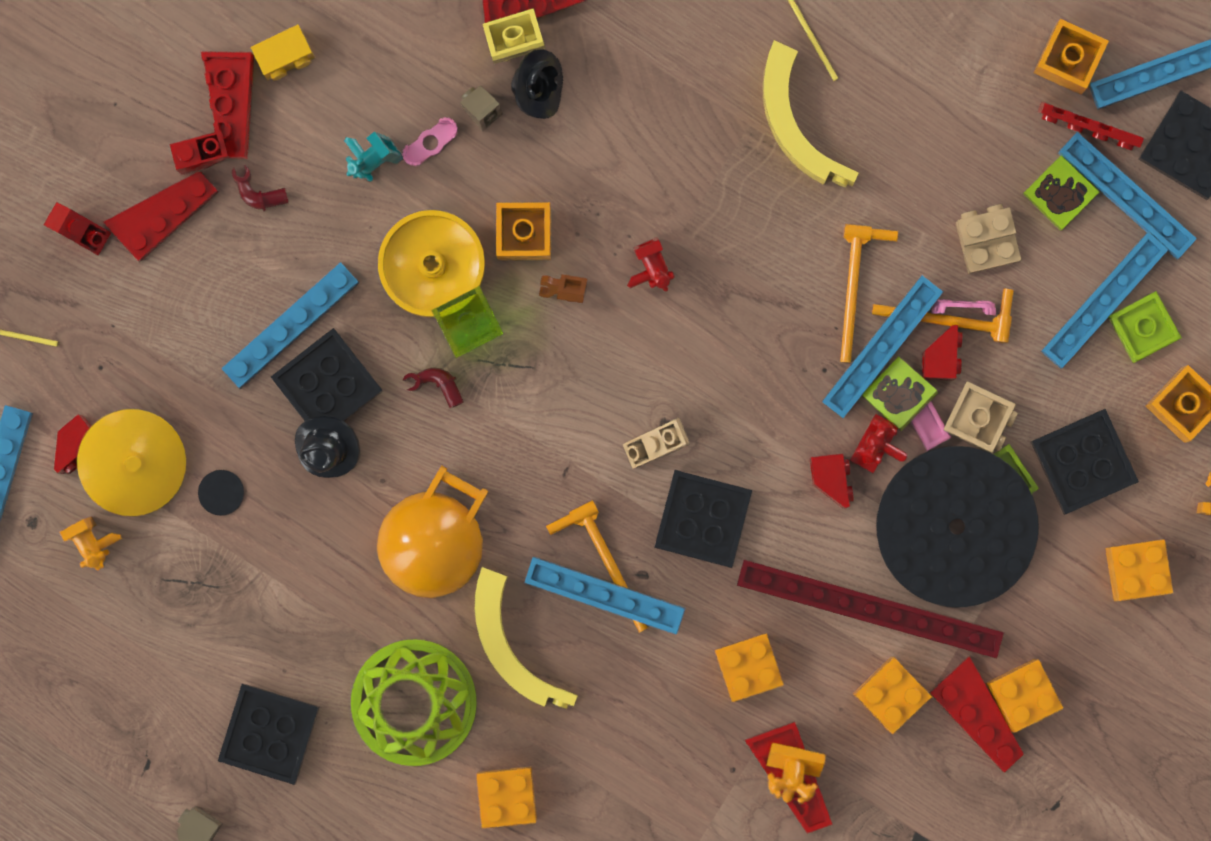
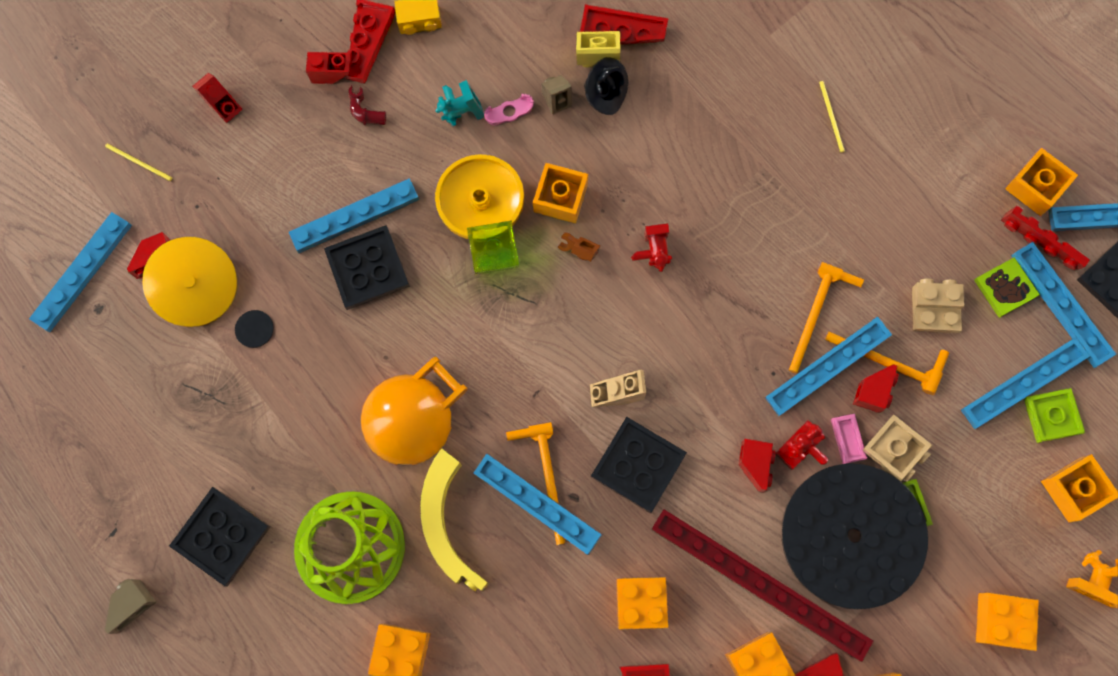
camera: 10 degrees right, 10 degrees down
light orange piece [59,516,122,571] -> none
red wing [103,171,219,262] -> none
black hat [295,416,360,478] -> none
dark red piece [403,367,464,409] -> none
light yellow arch [763,40,859,187] -> none
tile [862,356,938,431] -> none
bright pink piece [931,300,996,315] -> none
black plate [1031,409,1139,515] -> none

